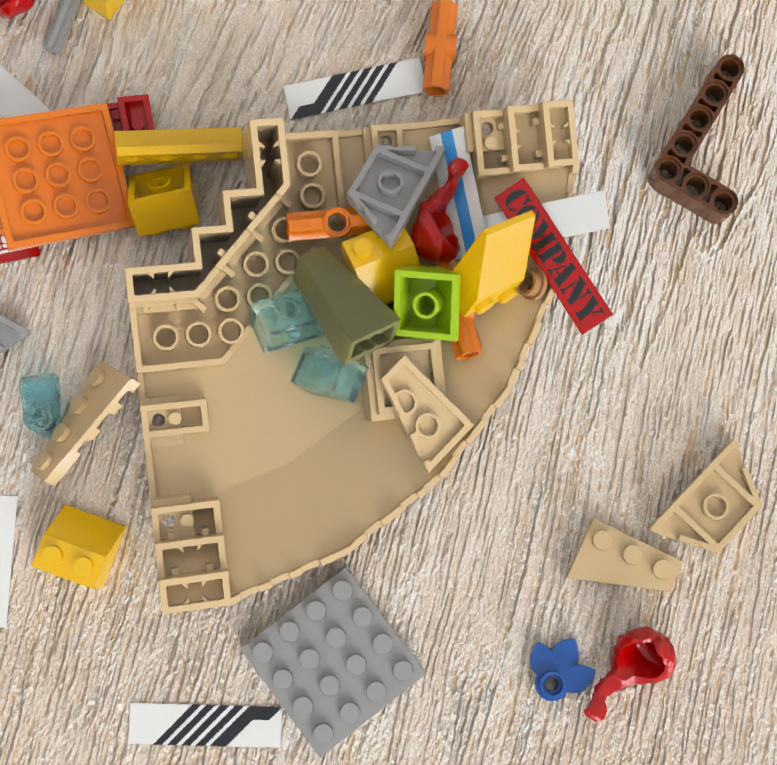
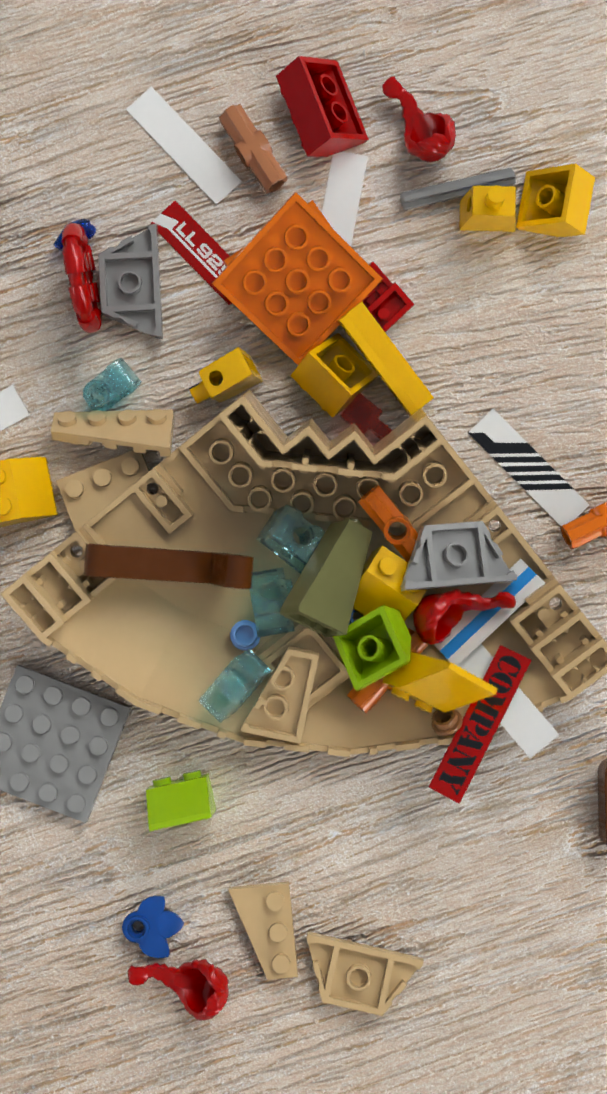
camera: 60 degrees right, 5 degrees up
none -> tan wing [56,450,149,532]
none -> reddish brown beam [84,544,254,589]
none -> lime slope [146,770,216,831]
none -> yellow torso [189,347,263,404]
none -> clear light blue brick [198,649,272,723]
none -> light blue plate [230,620,261,651]
none -> clear red plate [340,392,393,440]

